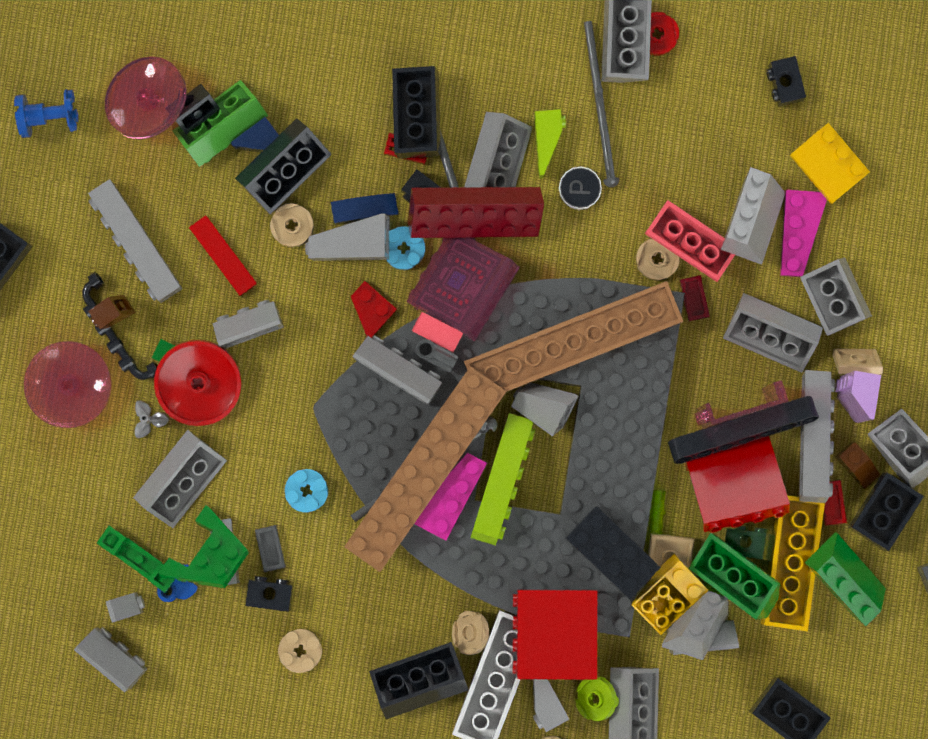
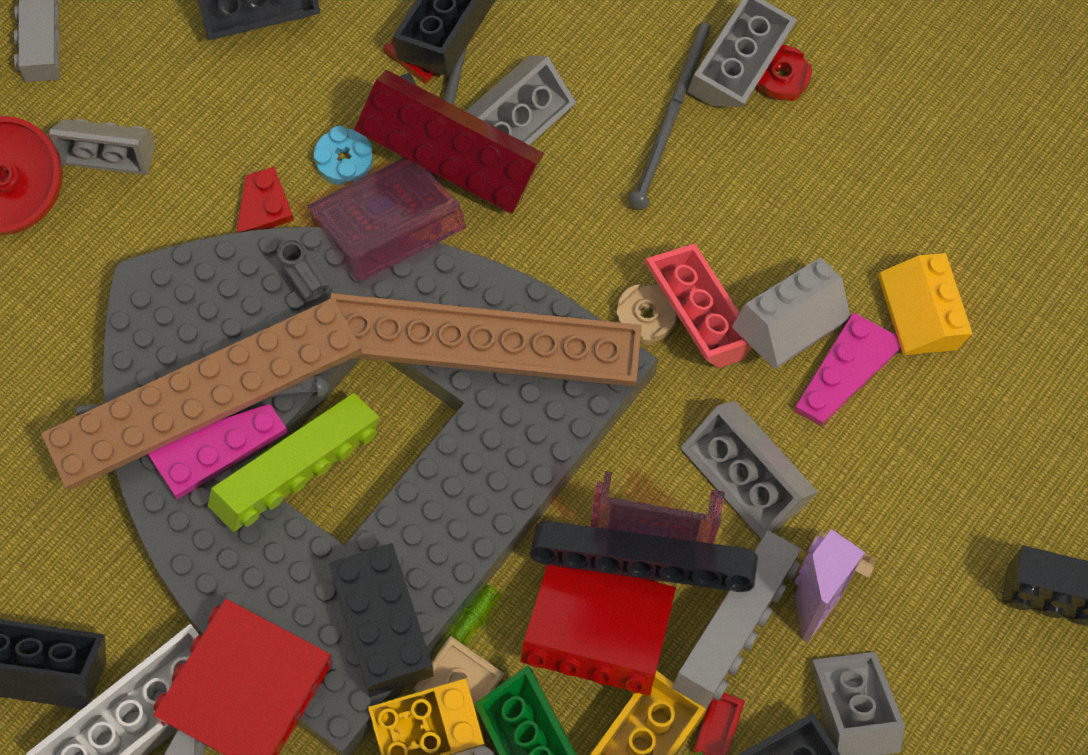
camera: 25 degrees right, 20 degrees down
red tile [189,215,257,297] -> none
tan plate [270,203,314,247] -> none
medium azure plate [285,469,328,513] -> none
light grey slope [305,214,389,261] -> none
dark blue slope [330,193,399,225] -> none
light grey slope [353,335,442,406] -> none
coral slope [412,312,463,352] -> none
tan tile [452,611,489,655] -> none
light grey slope [511,382,578,436] -> none
lime slope [534,109,566,178] -> none
black tile [559,167,602,210] -> none
dark red tile [679,275,710,322] -> none
clear green brick [725,526,775,561] -> none
black brick [766,56,806,107] -> none
light grey slope [800,258,872,336] -> none
reddish brown slope [835,442,880,489] -> none

